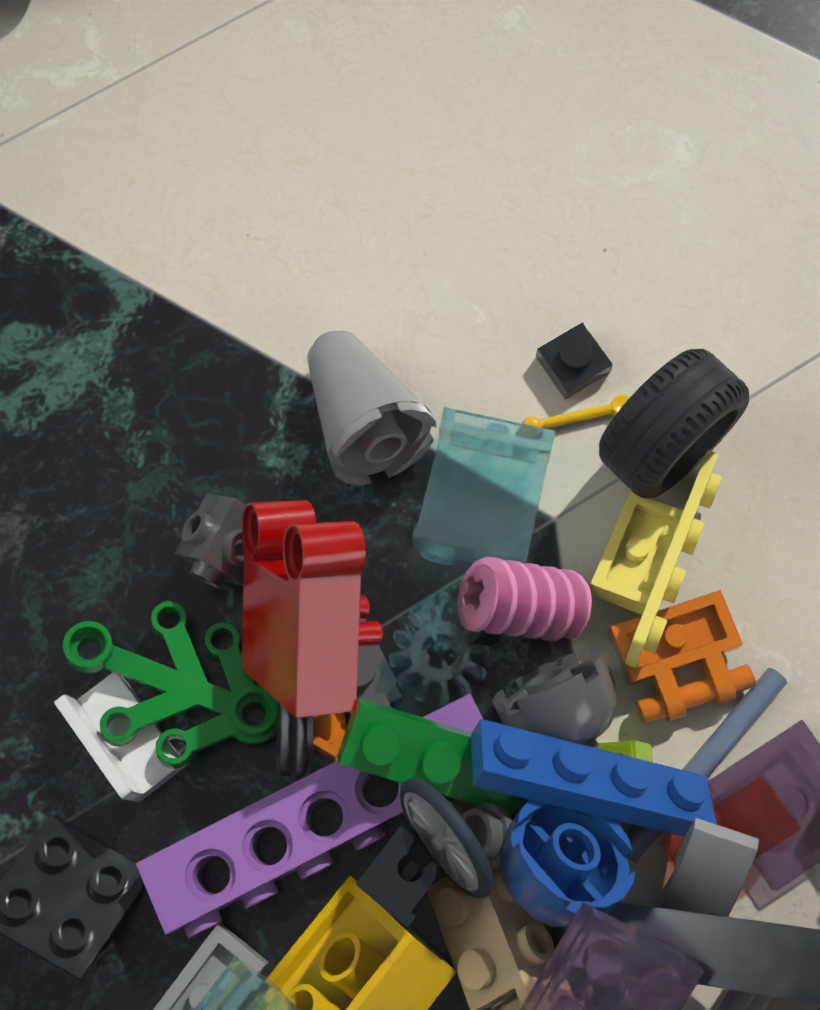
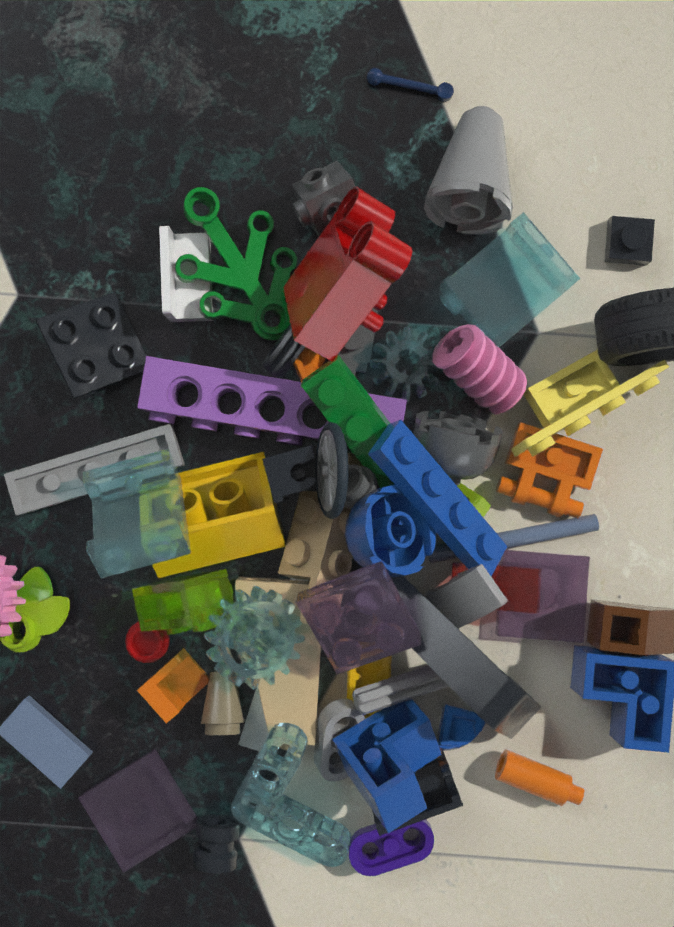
camera: 30 degrees right, 15 degrees up
yellow hinge [521,395,629,437] -> none
none -> dark blue hinge [367,68,454,102]

